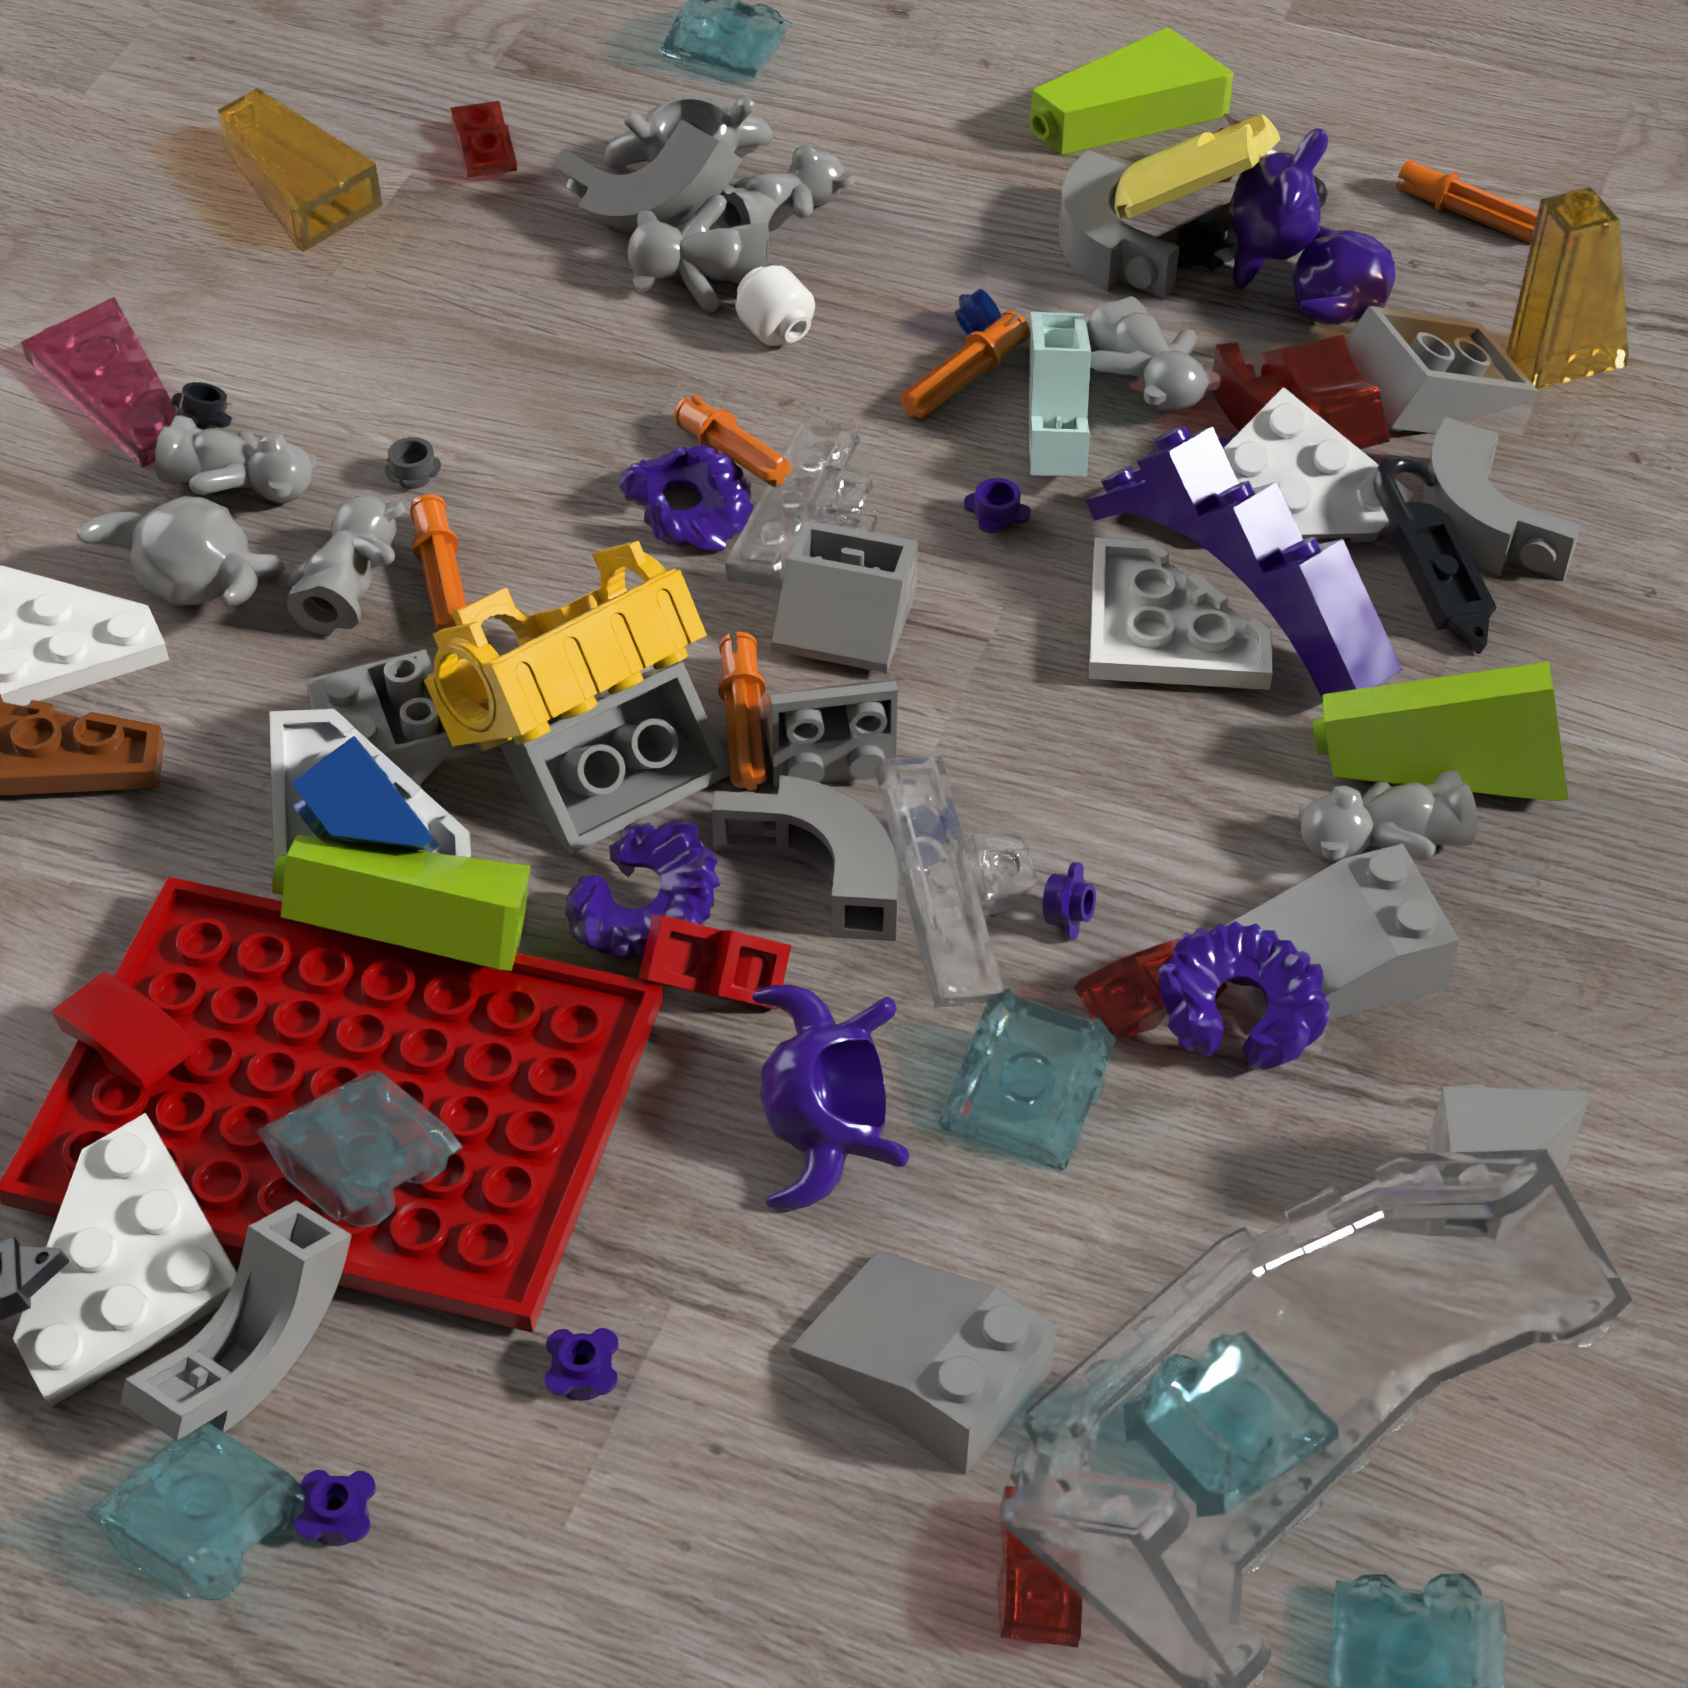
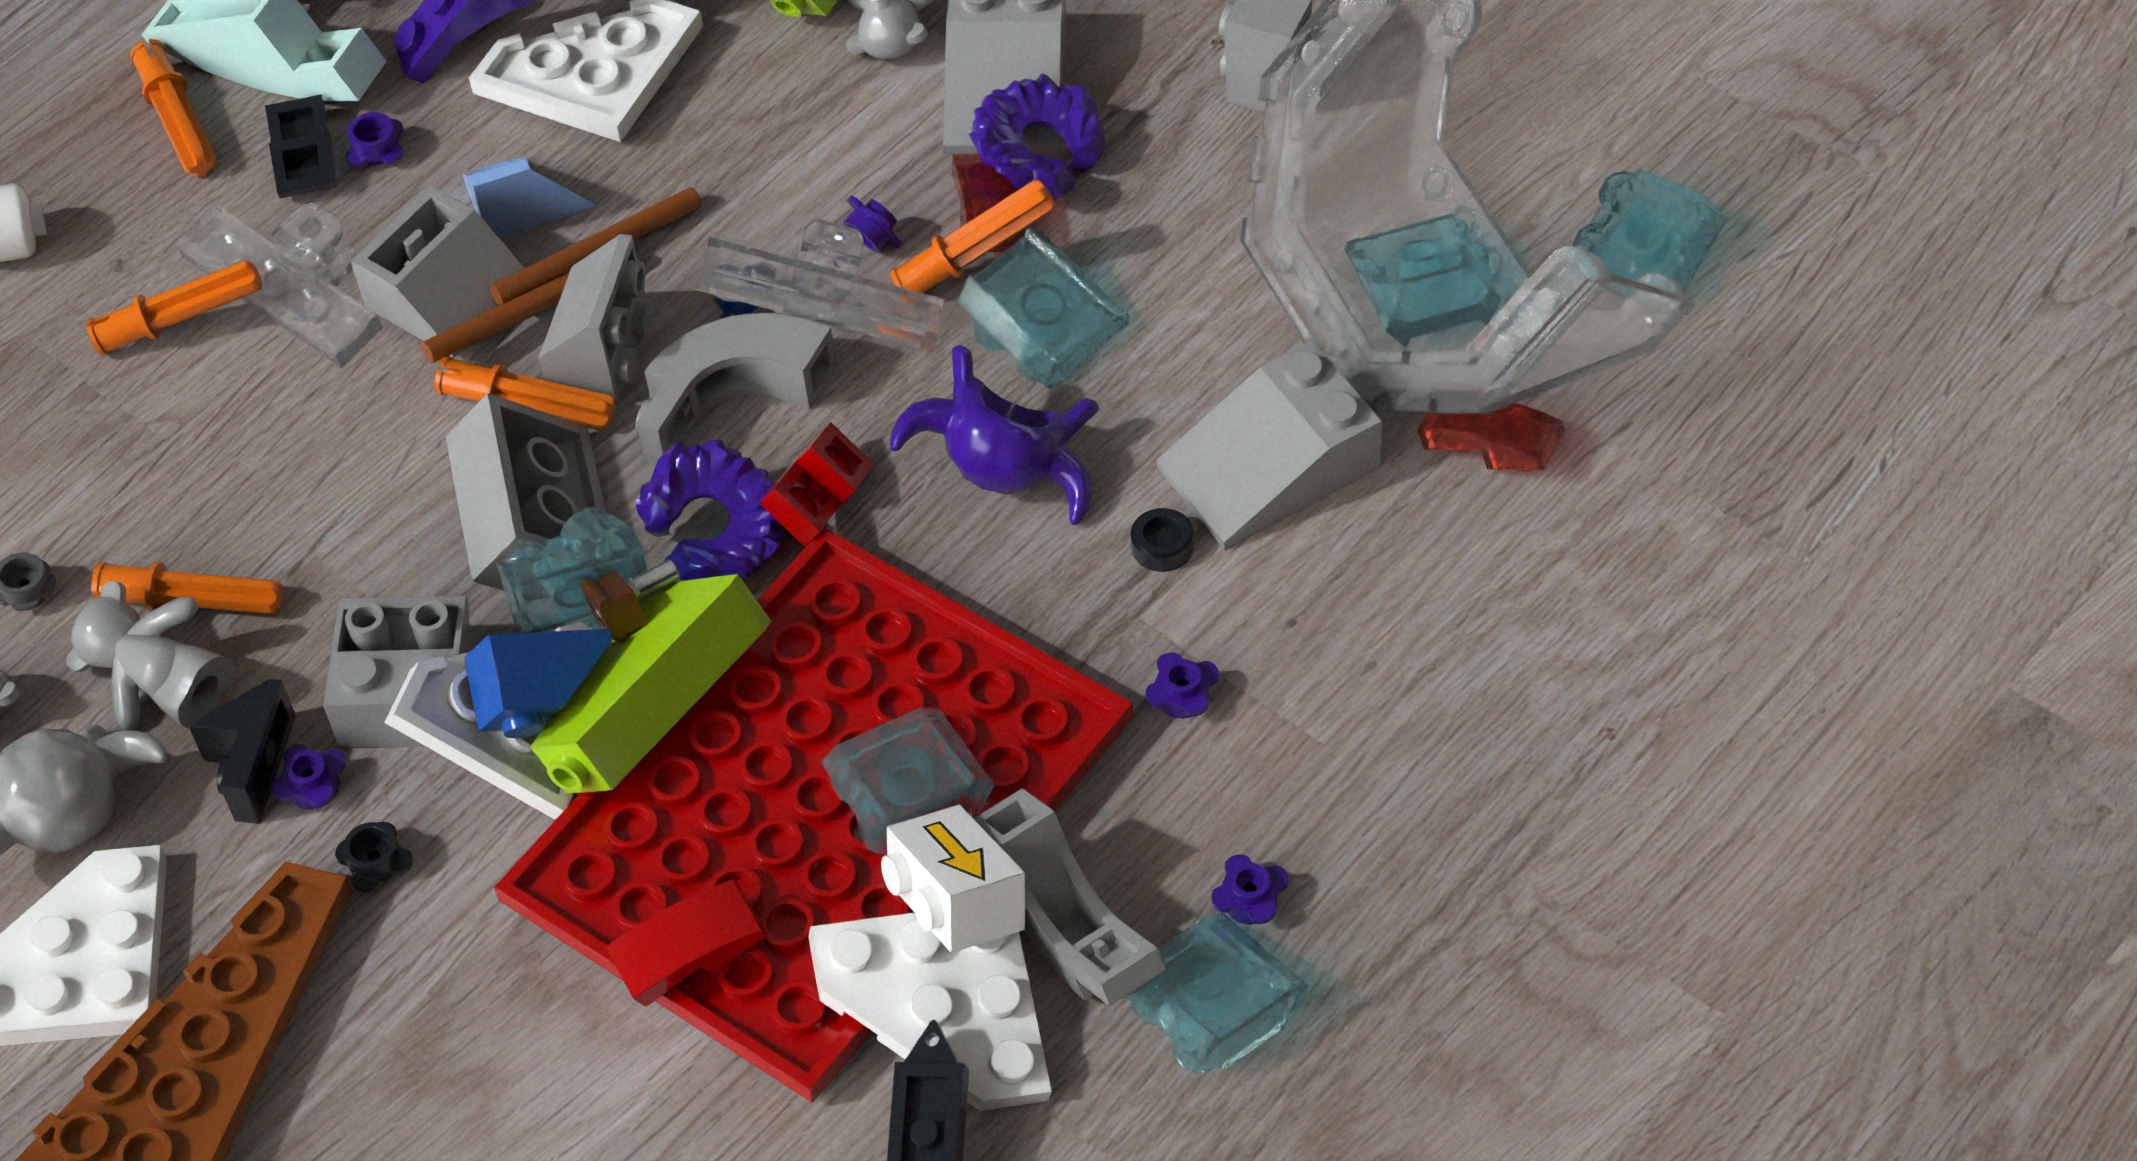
camera: 65 degrees left, 5 degrees up
yellow piece [424,540,707,750] -> none
dark purple piece [619,445,754,552] -> none
clear blue plate [955,289,1001,336] -> none
none -> black slope [190,679,296,824]
none -> black slope [265,94,337,199]
none -> dark purple plate [271,744,346,809]
none -> black plate [335,822,413,892]
none -> dark orange bar [421,259,638,364]
none -> light blue slope [462,157,599,239]
none -> dark orange bar [490,187,702,305]
none -> clear light blue slope [496,507,648,633]
none -> reddish brown piece [580,559,680,643]
none -> white brick [881,804,1025,953]
none -> orange axle [890,180,1055,303]
none -> black tile [1131,508,1194,572]

